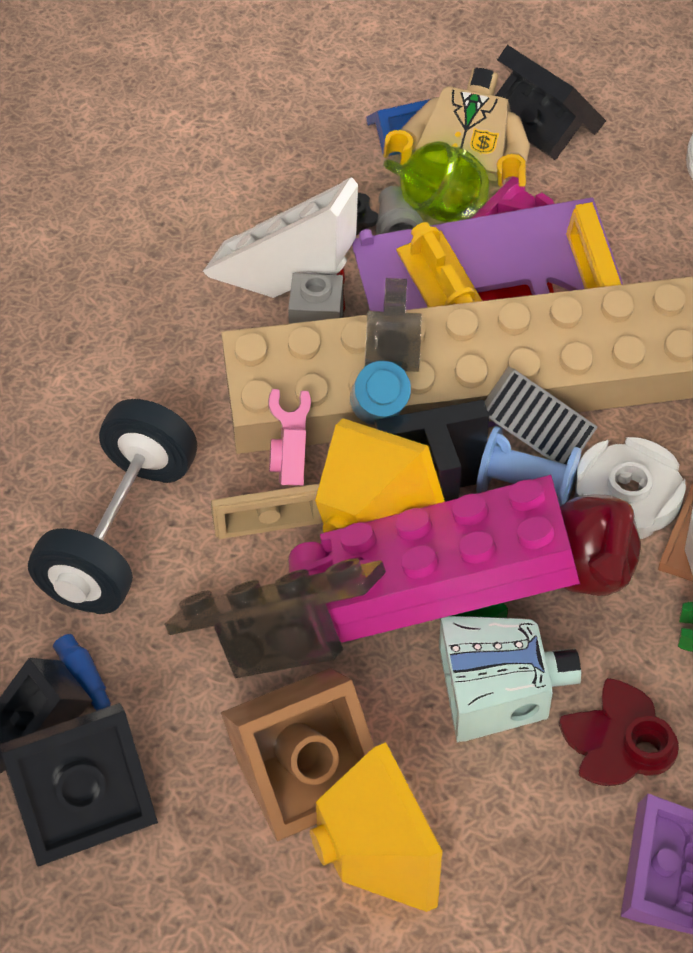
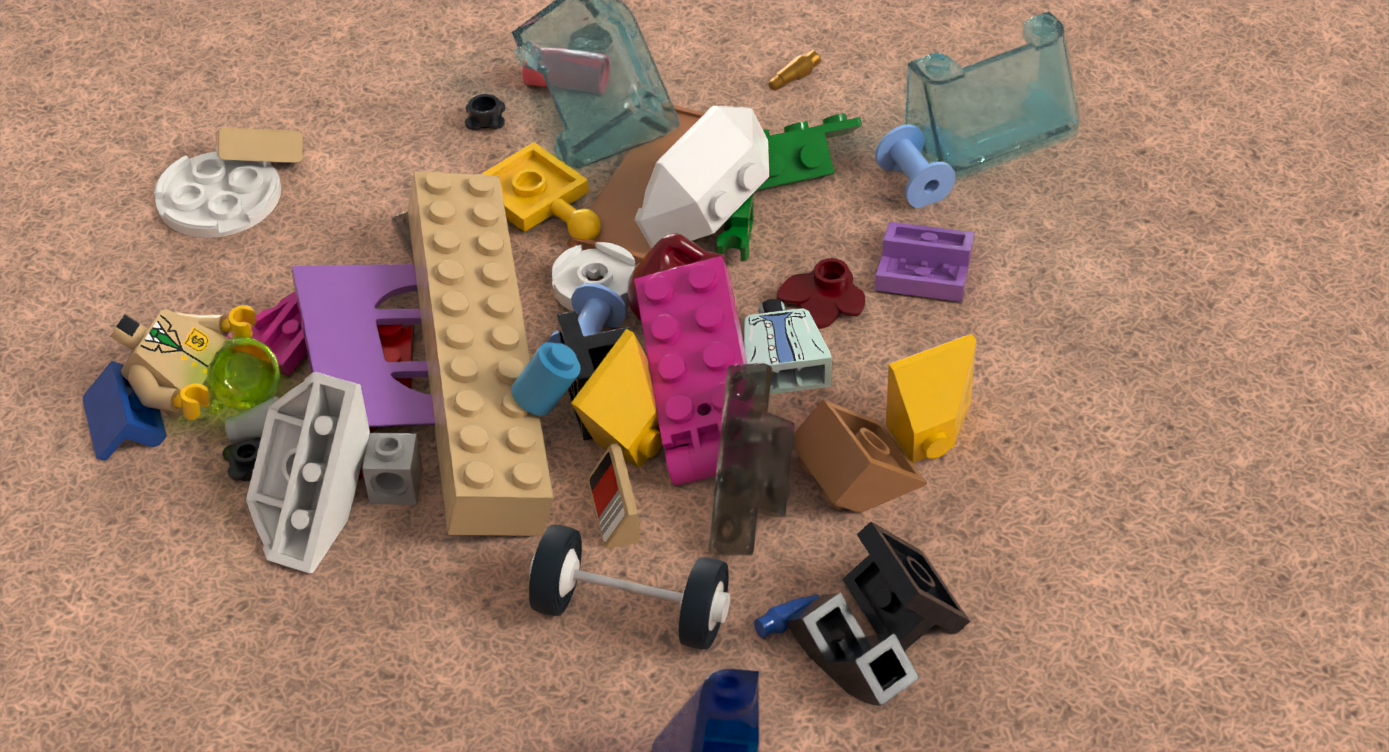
camera: 90 degrees left, 5 degrees down
bright pink plate [268,389,311,486] -> none
clear smoke plate [365,278,422,372] -> none
yellow hinge [396,222,482,307] -> none
tile [484,366,597,464] -> none
black bracket [495,45,606,160] -> none
yellow tile [566,202,621,289] -> none

